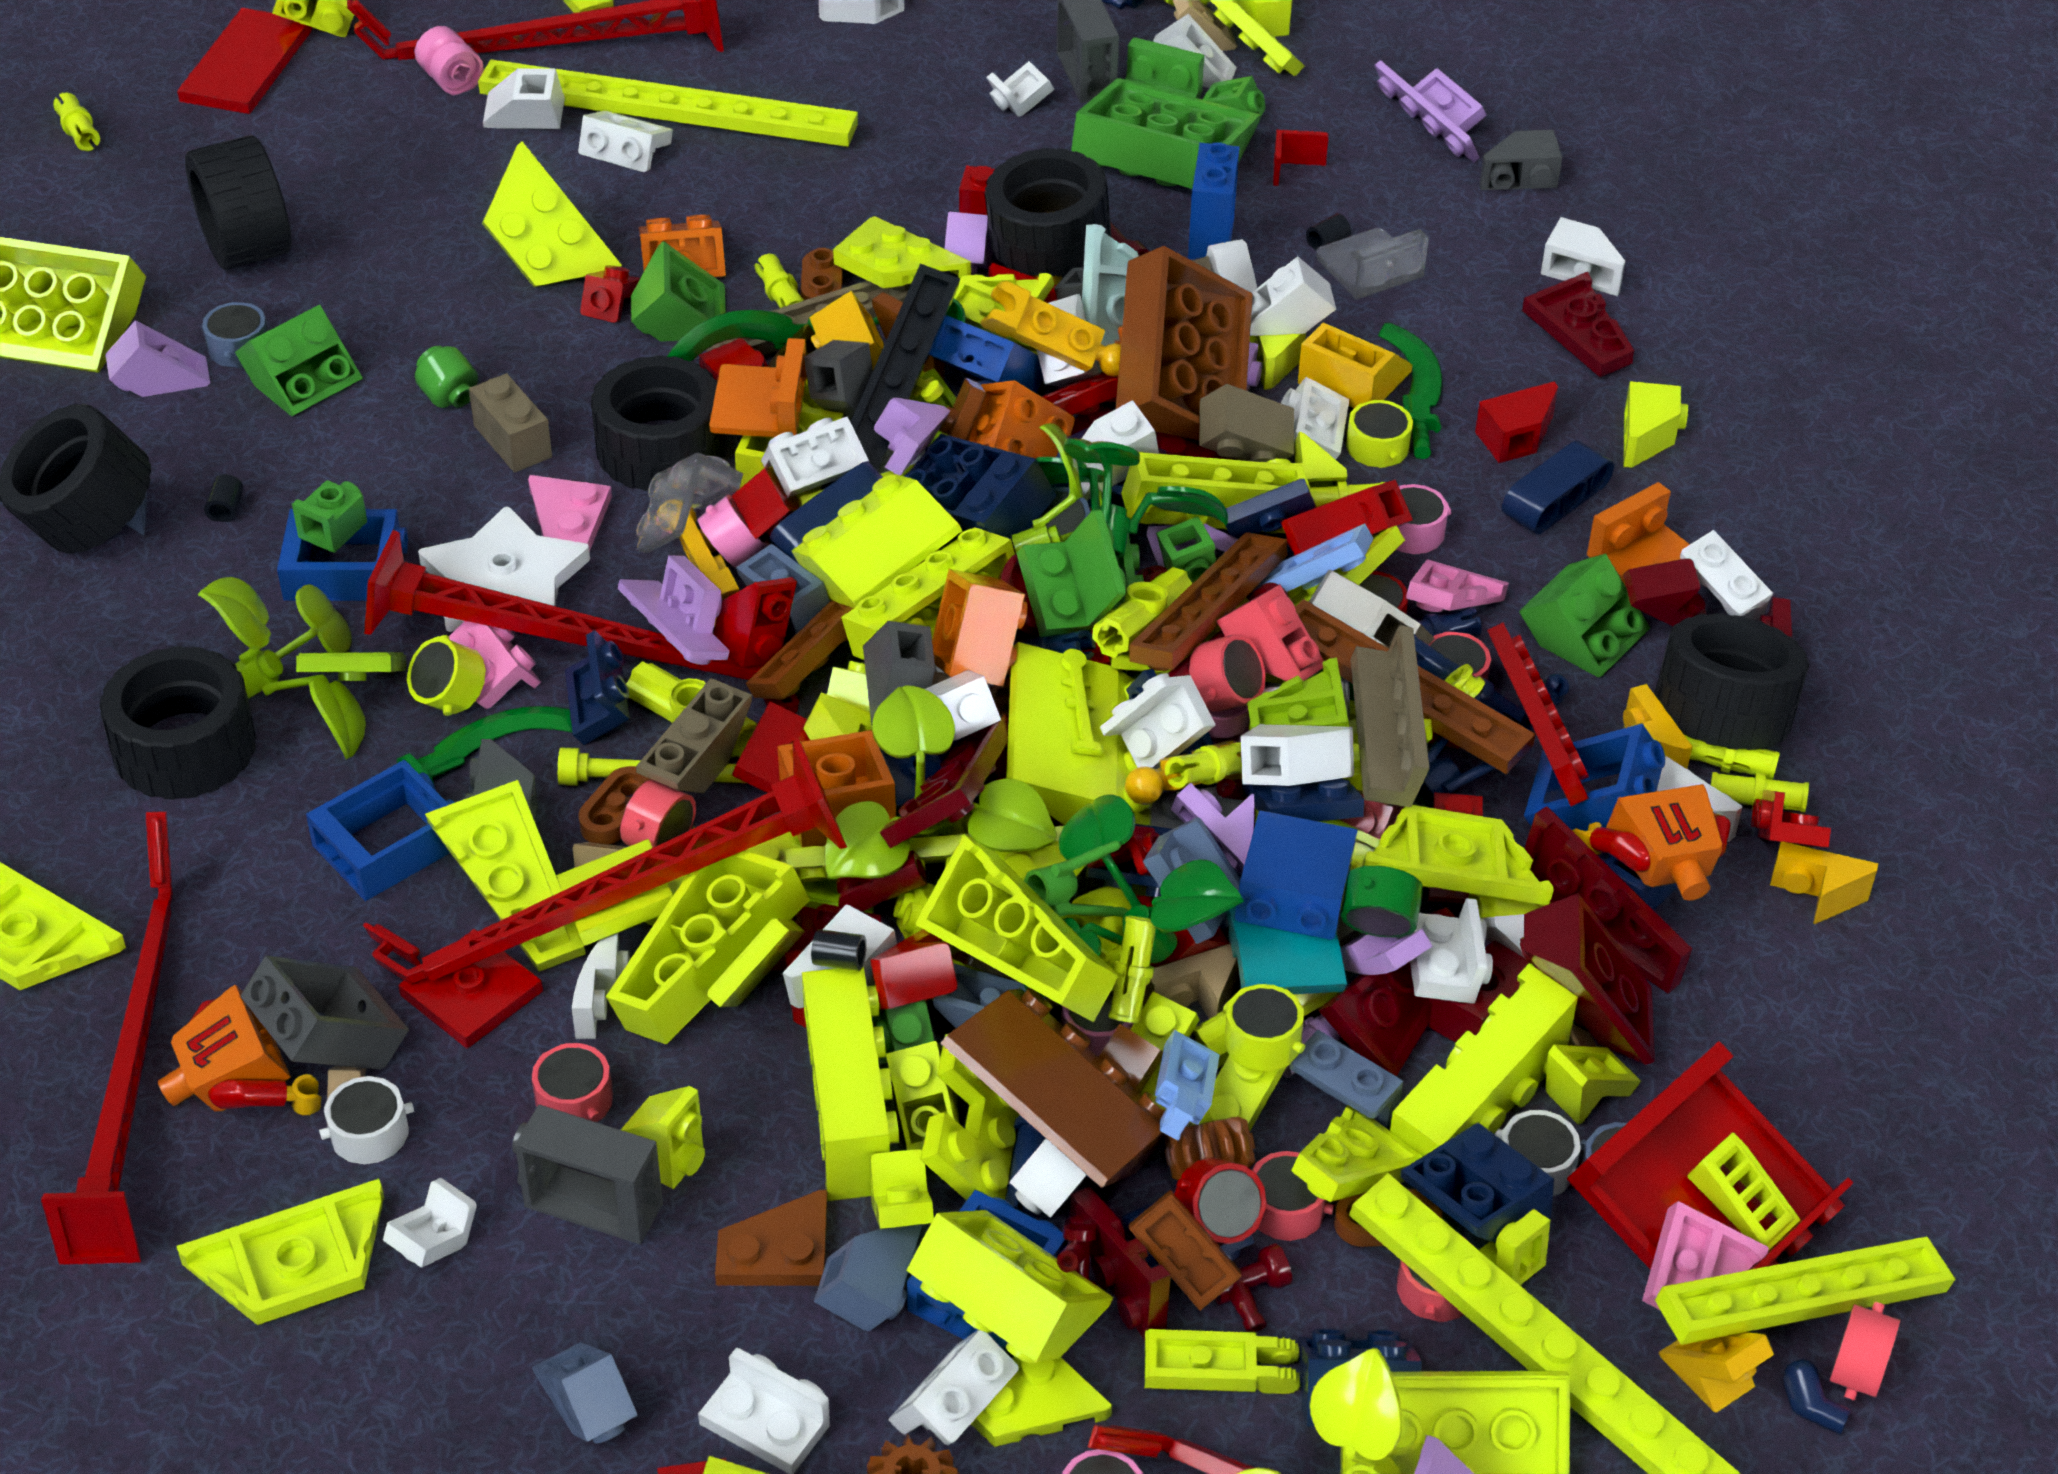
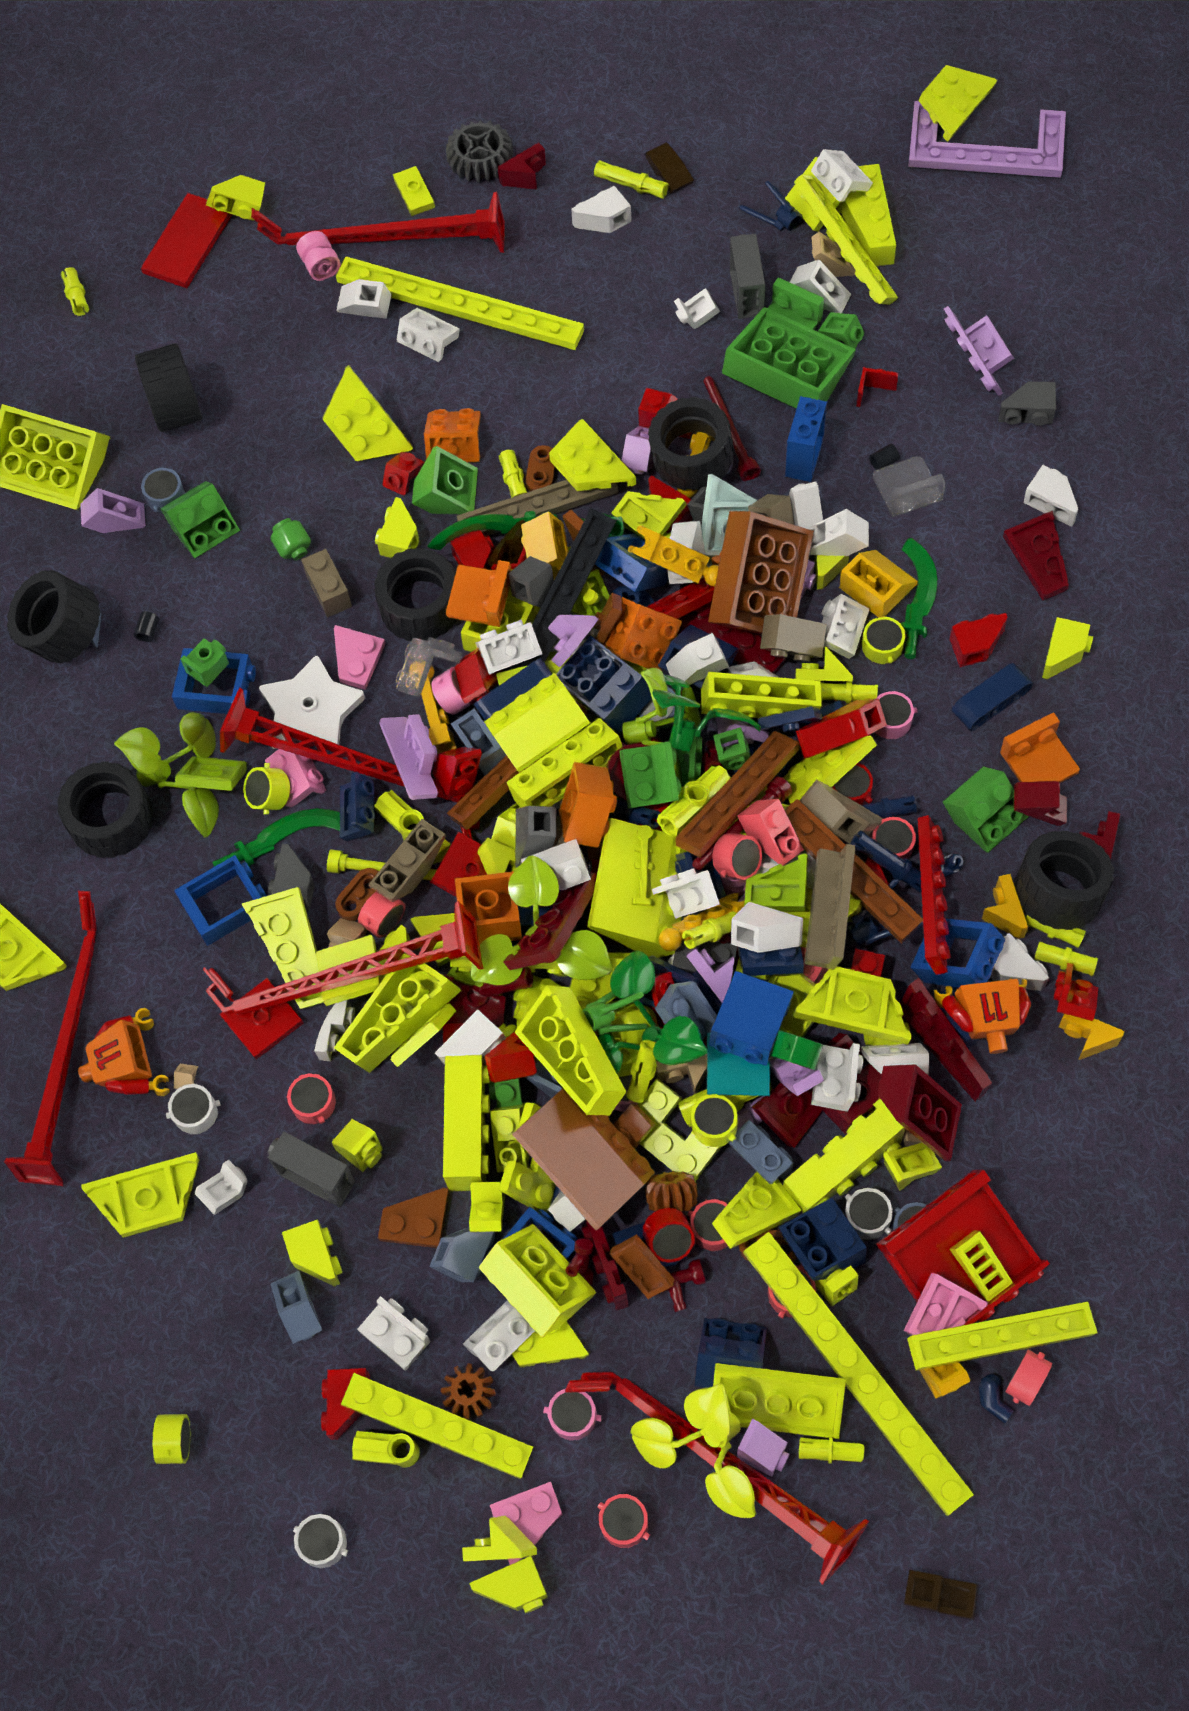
camera: 15 degrees right, 20 degrees up
dark grey window [240,955,409,1070] -> none
black hinge [811,929,867,971] -> none
neon yellow hinge [1145,1329,1300,1394] -> none
light blue hinge [1155,1030,1219,1141] -> none
light blue plate [1252,523,1374,593] -> none
bright pink wing [1406,559,1509,612] -> none
neon yellow bush [1444,664,1485,698] -> none
white bracket [1680,530,1773,621] -> none
none -> neon yellow slope [282,1219,342,1286]
none -> neon yellow slope [375,497,419,558]

